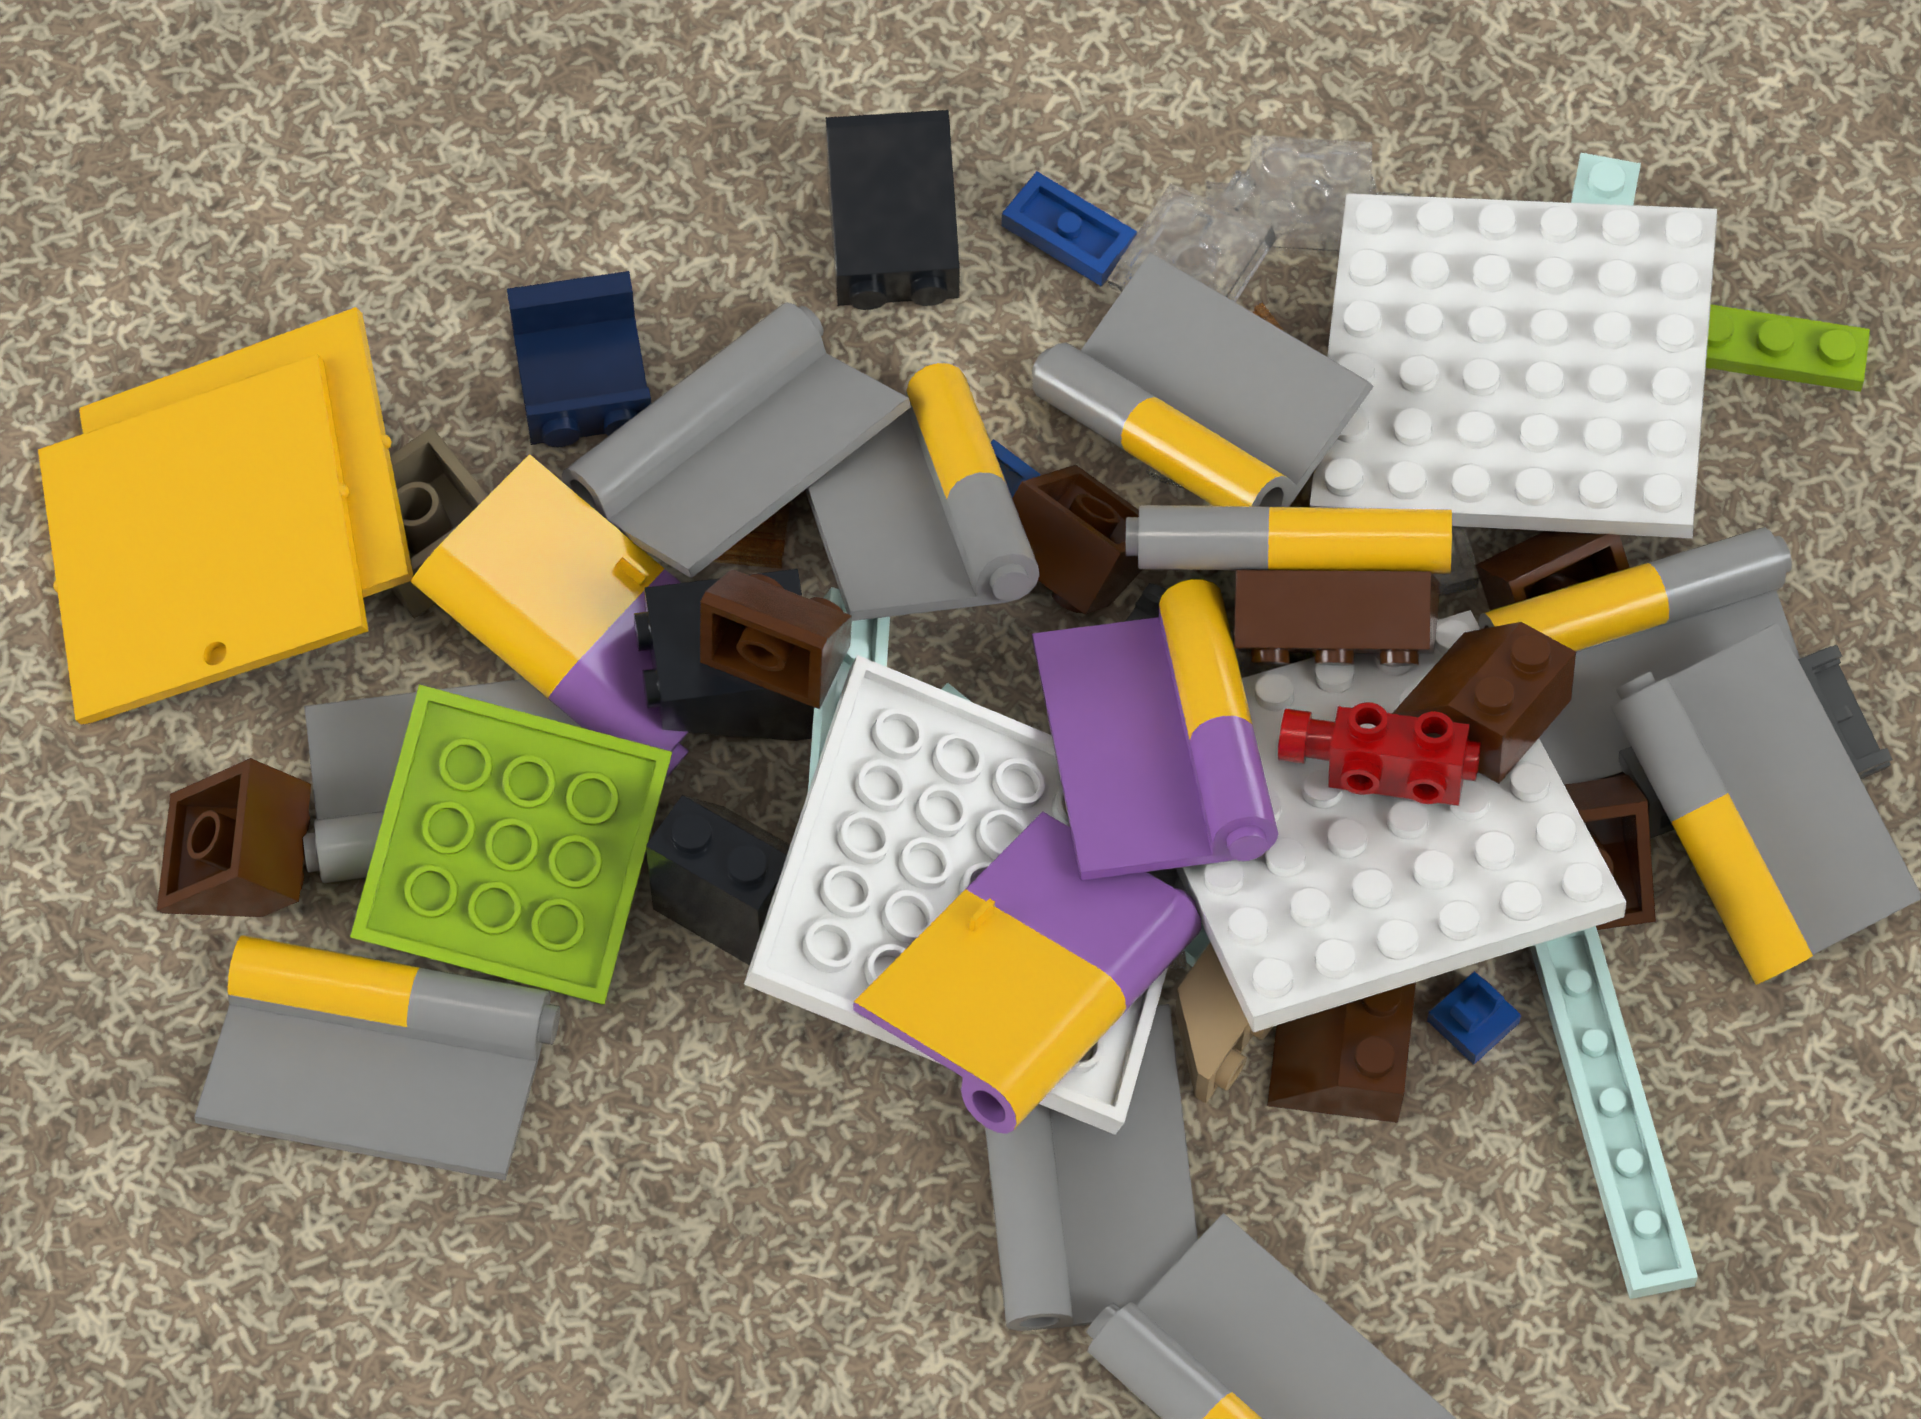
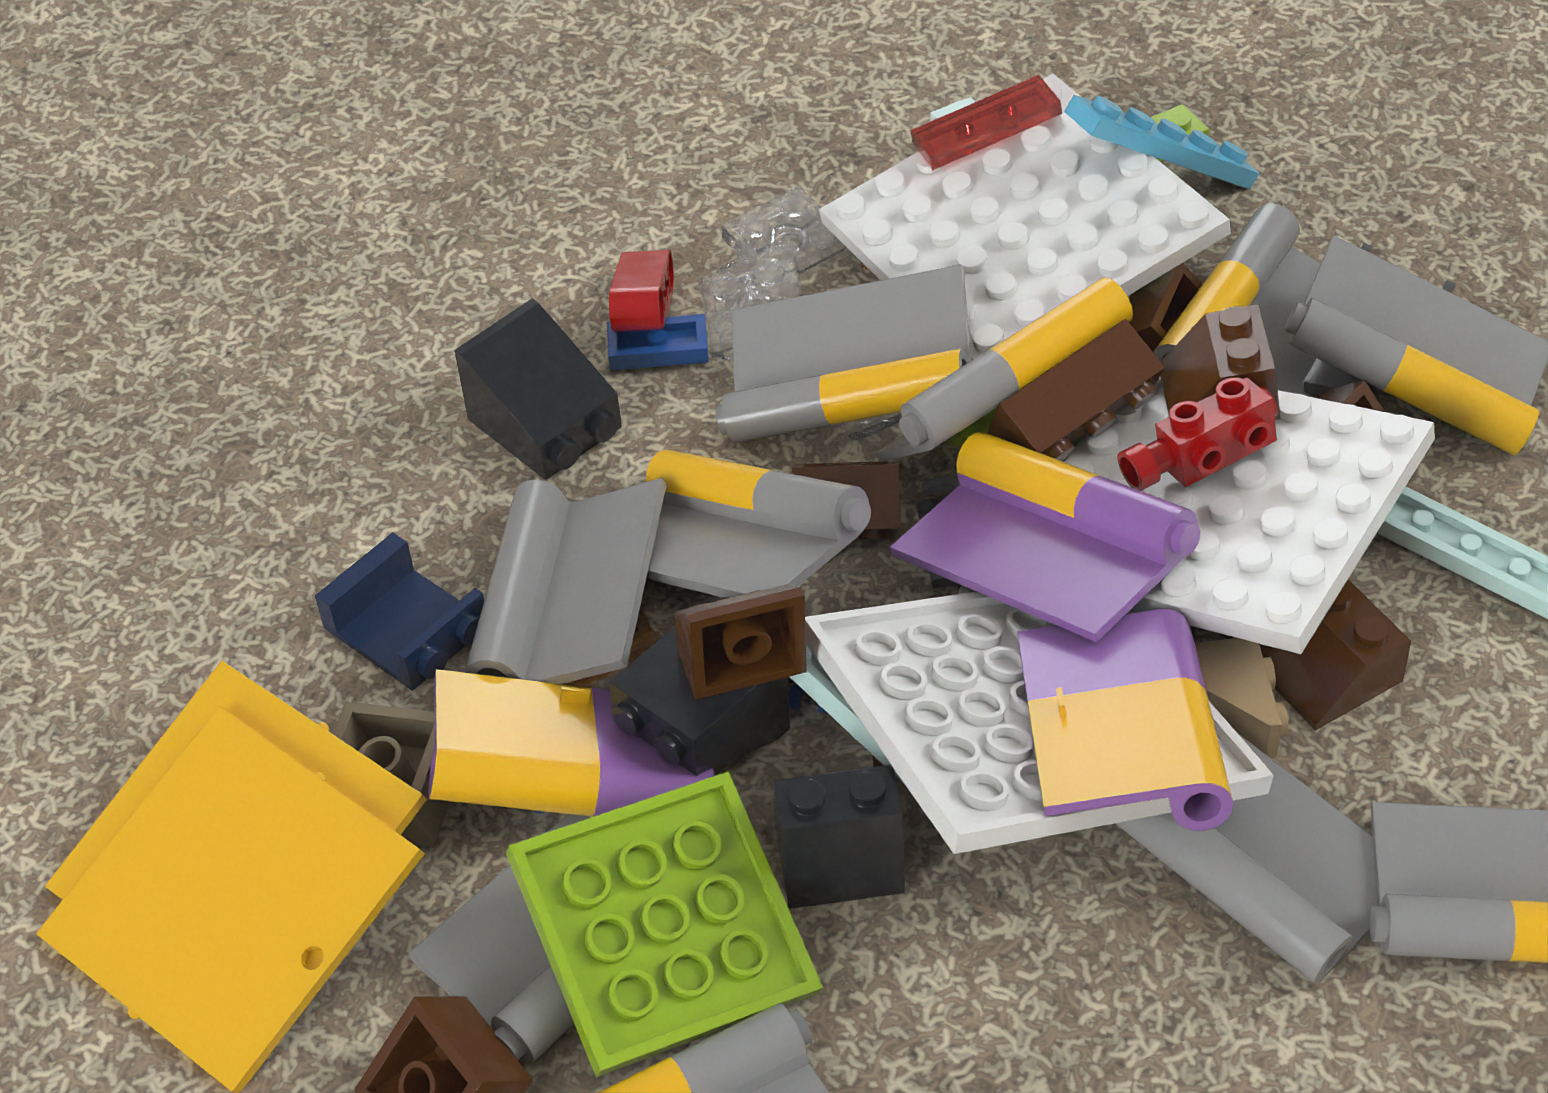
camera: 35 degrees left, 15 degrees down
blue tile [1427,971,1521,1065] -> none
none -> red beam [609,250,674,332]
none -> clear red tile [910,75,1062,170]
none -> medium azure plate [1064,95,1260,189]

